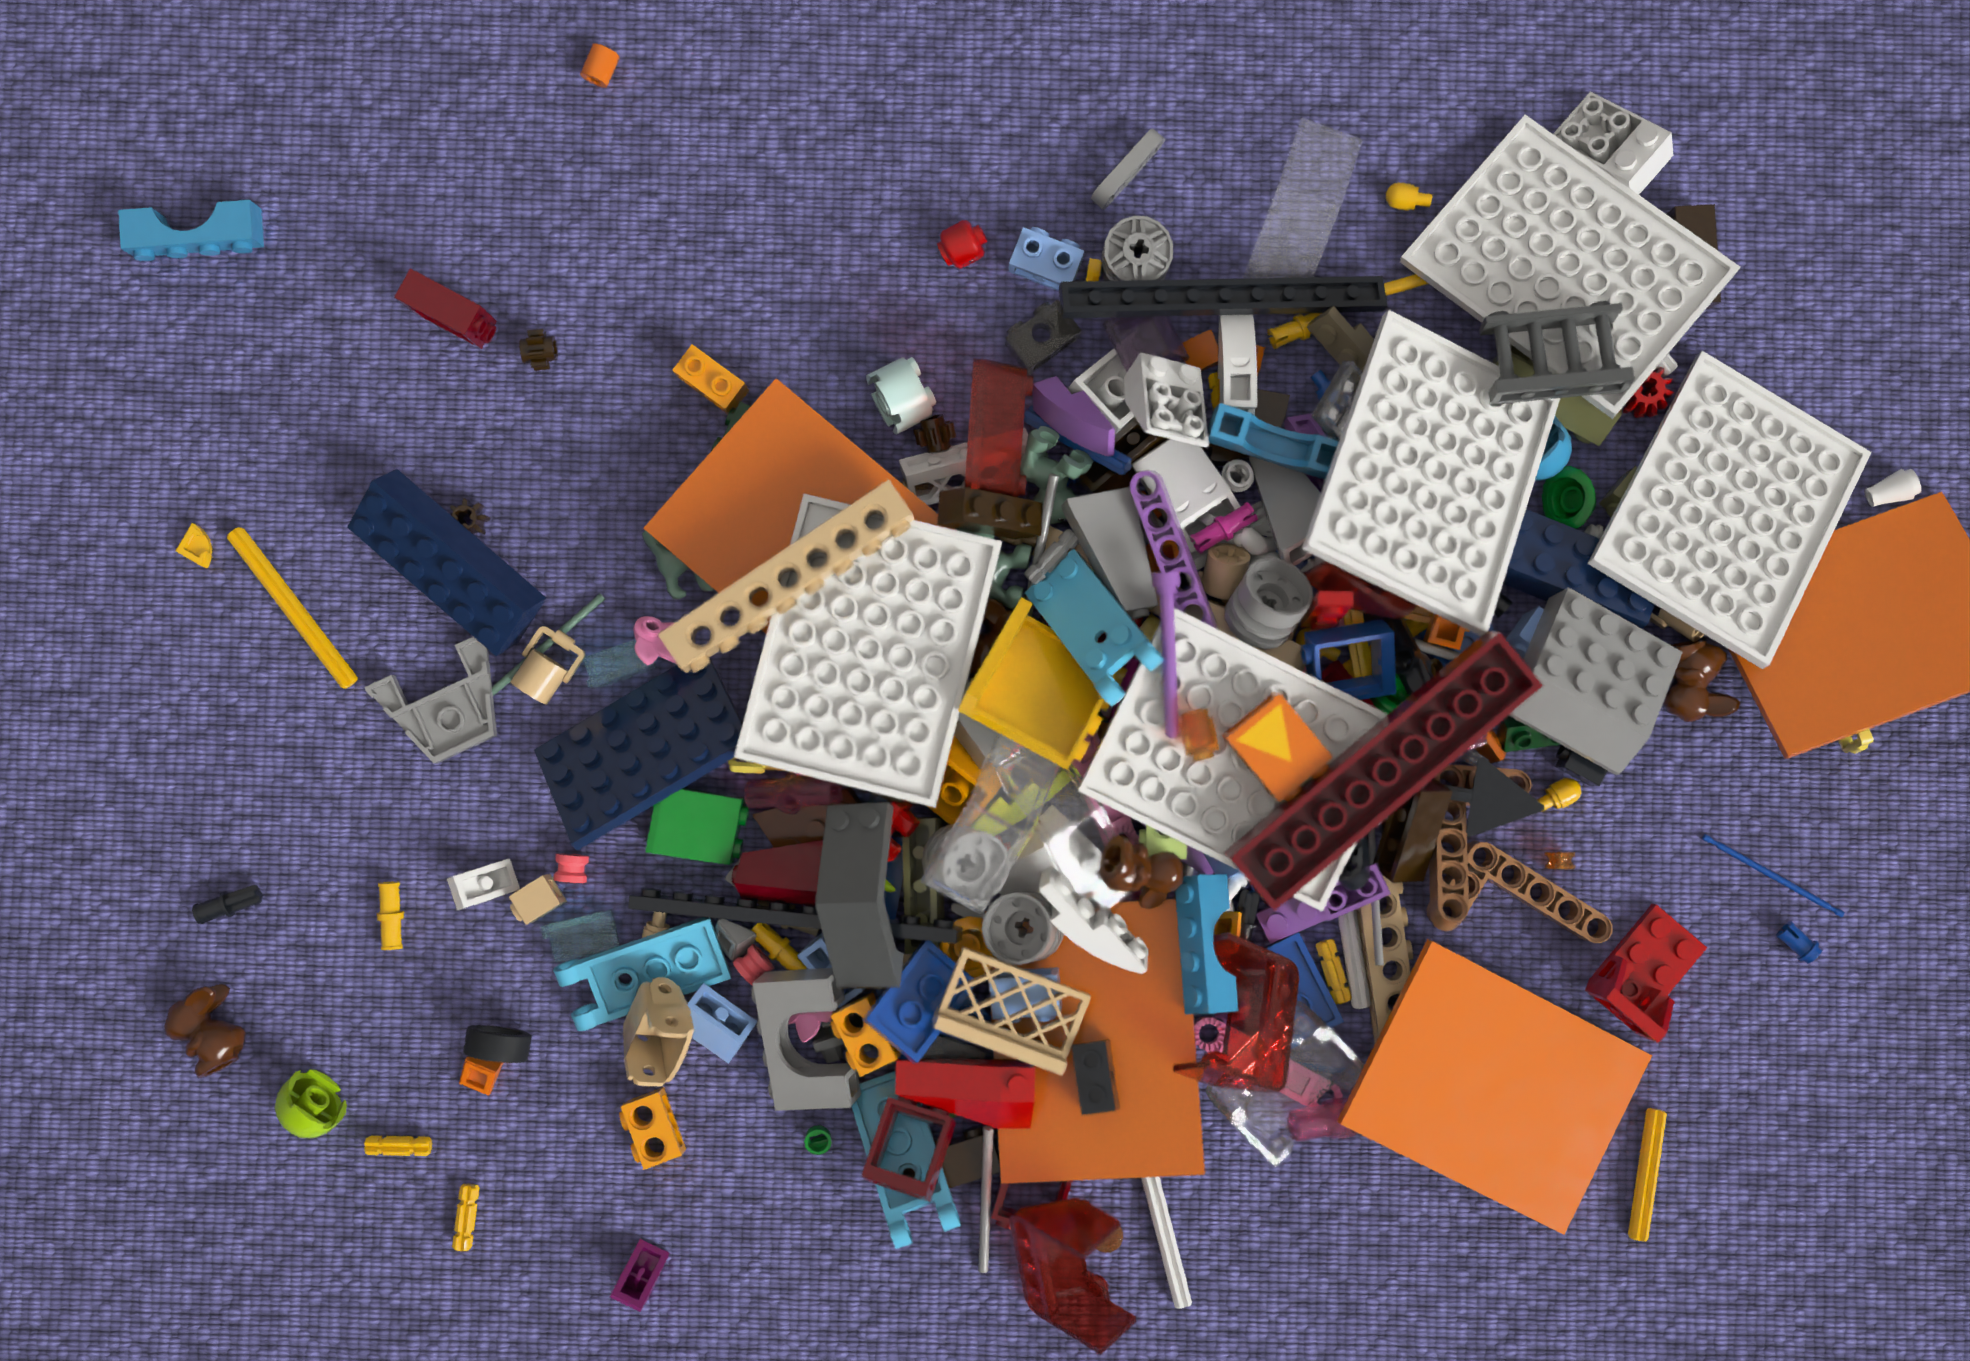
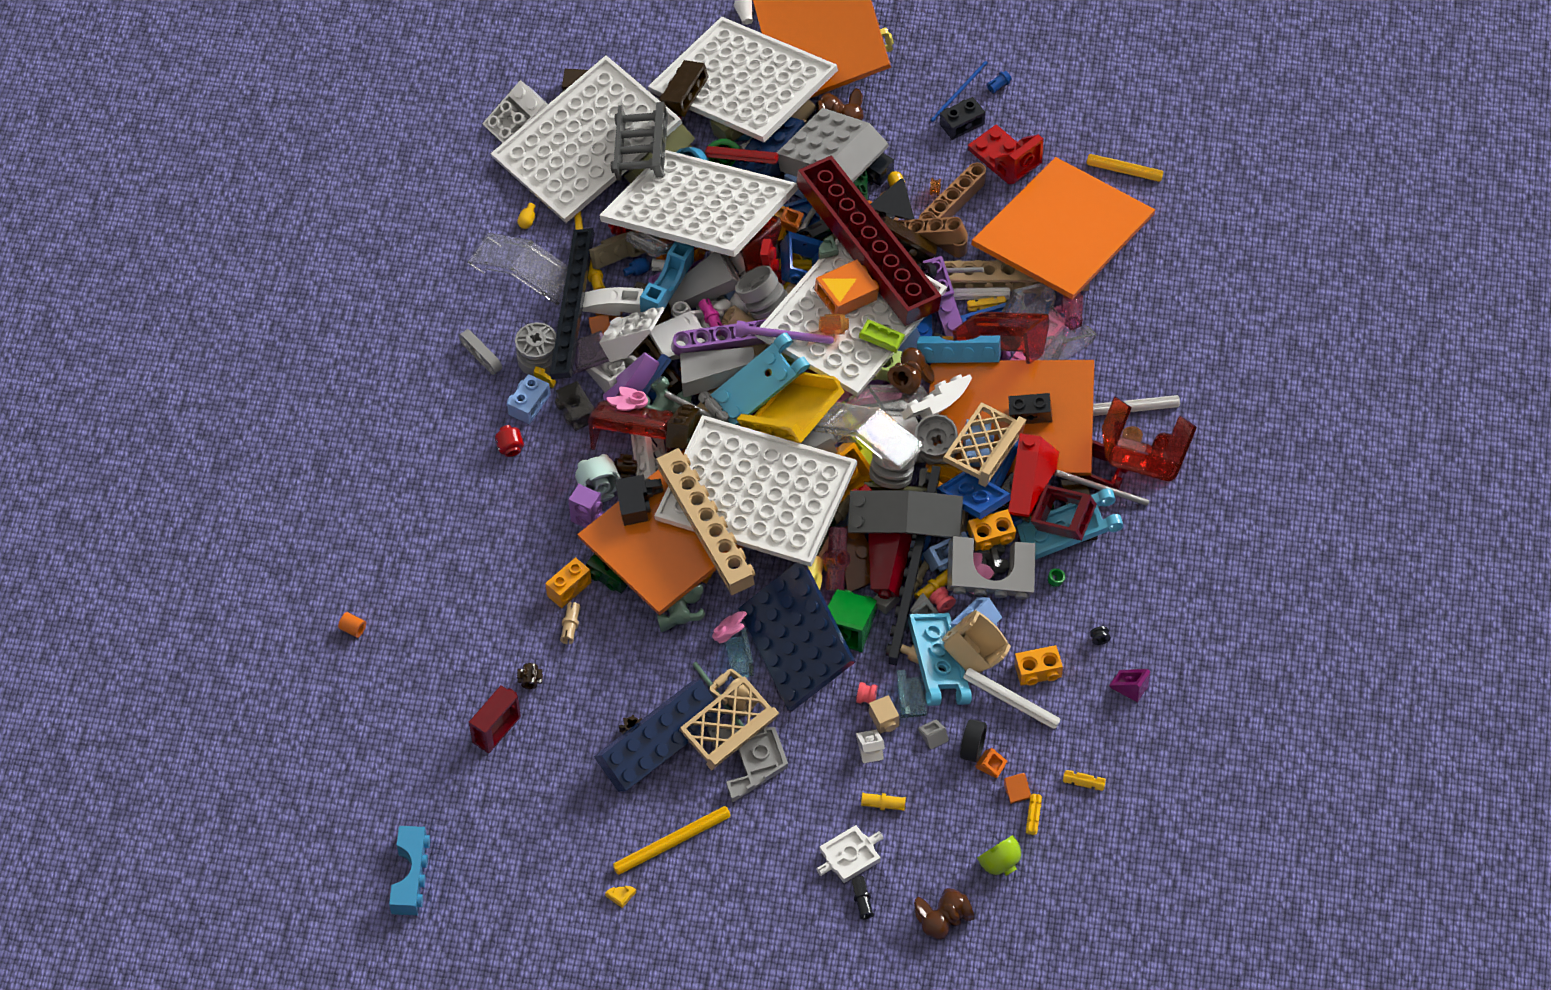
camera: 80 degrees left, 30 degrees down
none -> tan pin [560,602,580,644]
none -> medium lavender brick [568,484,603,528]
none -> bright pink plate [607,387,648,411]
none -> black hinge [615,474,663,526]
none -> dark brown brick [659,60,709,117]
none -> tan fence [679,676,779,771]
none -> red axle [705,146,779,164]
none -> white plate [816,825,884,883]
none -> sand green tile [818,236,839,259]
none -> lime plate [859,319,905,353]
none -> light grey slope [918,719,949,749]
none -> black brick [940,97,985,140]
none -> white axle [963,668,1060,729]
none -> orange slope [1004,773,1031,804]
none -> black bush [1090,626,1111,645]

